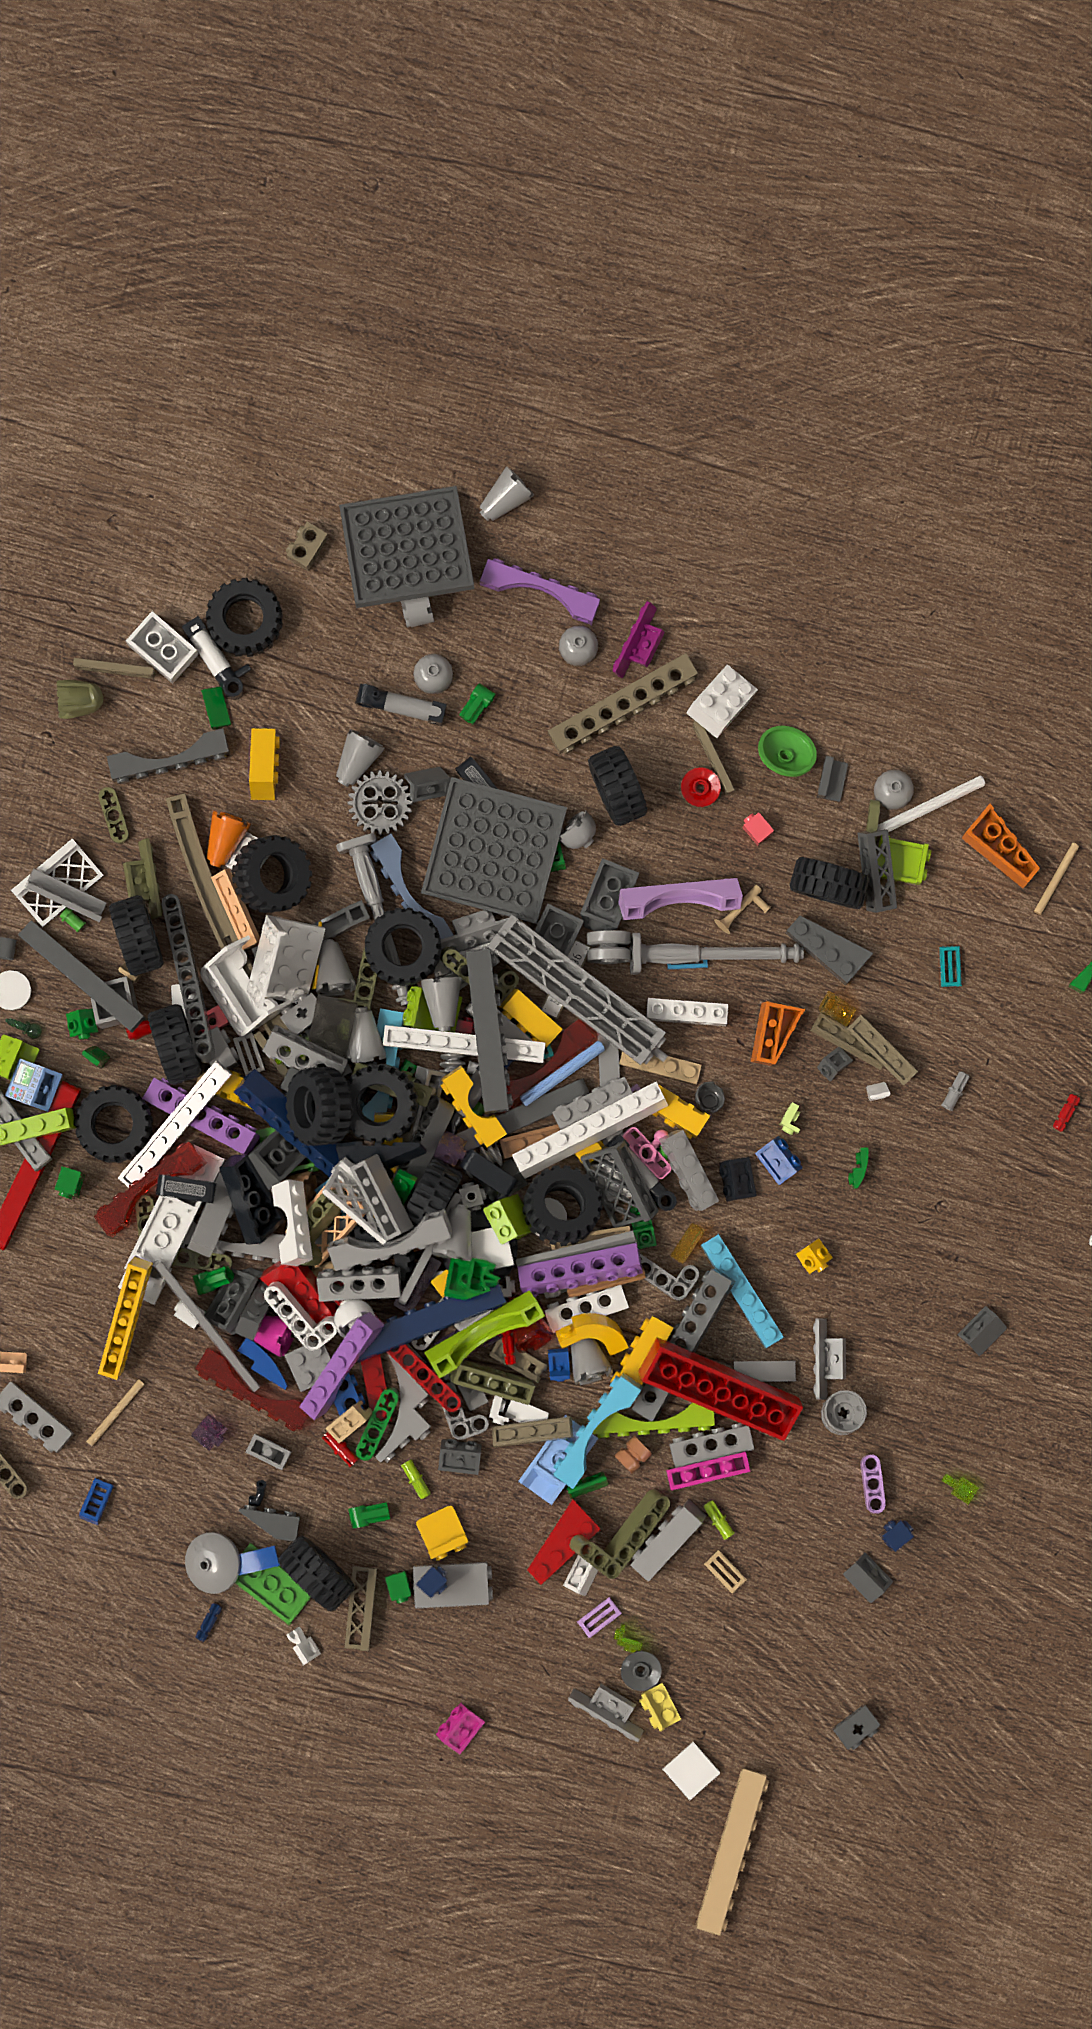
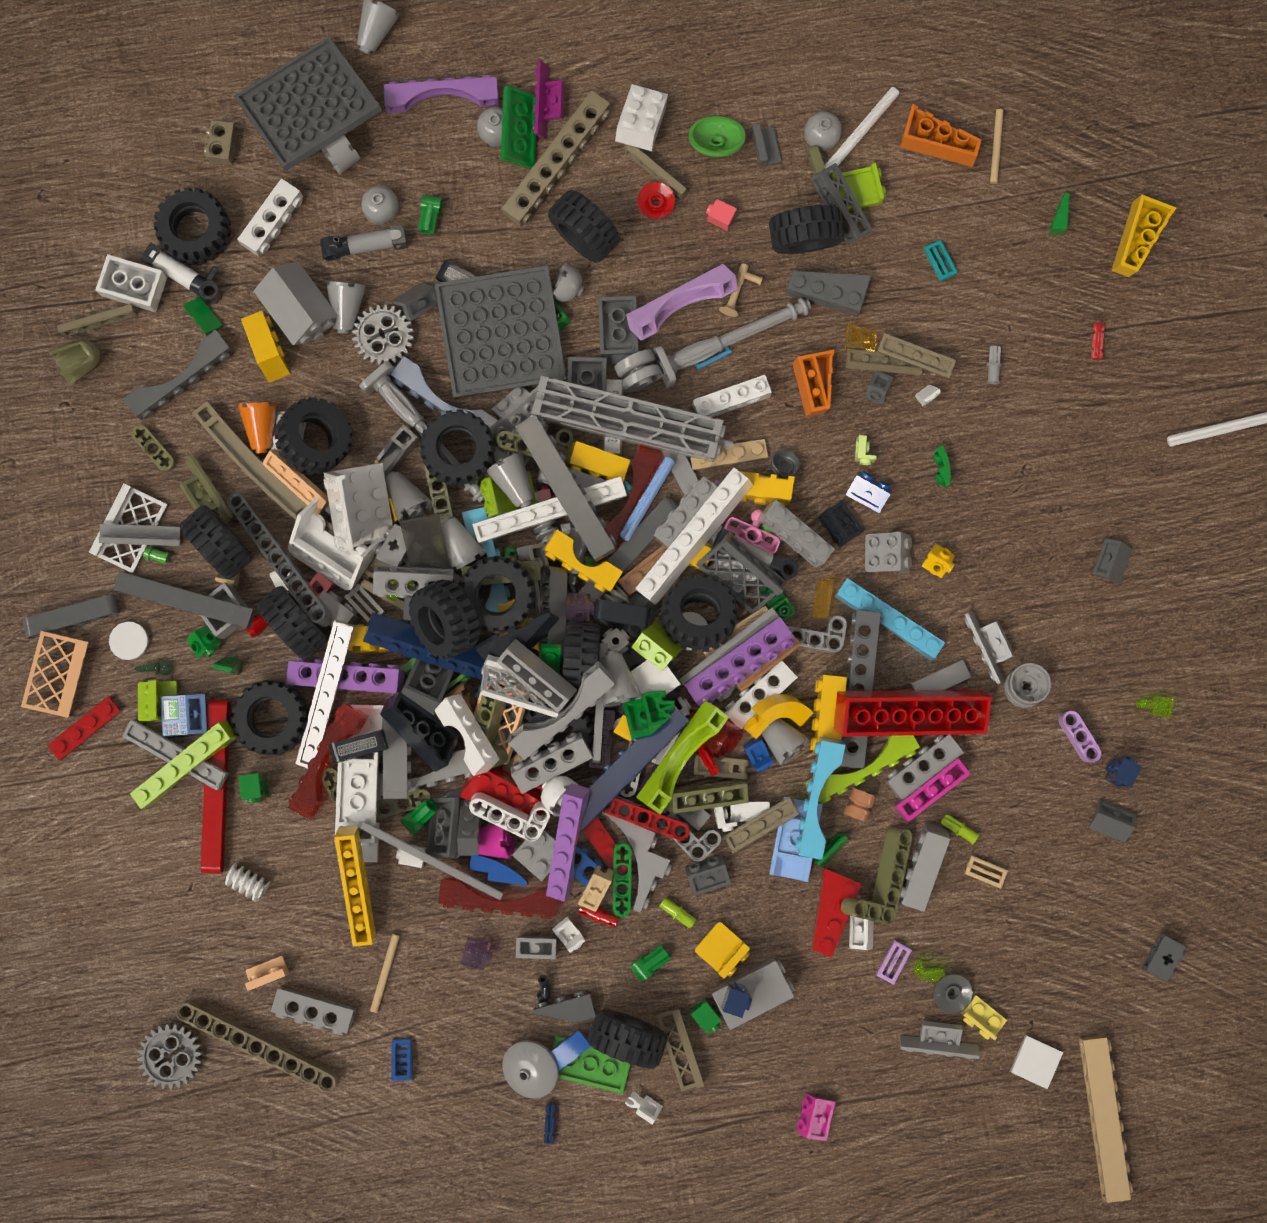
camera: 20 degrees left, 0 degrees up
none -> white piece [225,862,270,902]
none -> white brick [237,178,303,257]
none -> light grey brick [253,262,338,346]
none -> green tile [500,85,536,170]
none -> white bracket [552,917,585,953]
none -> light grey bracket [865,532,912,573]

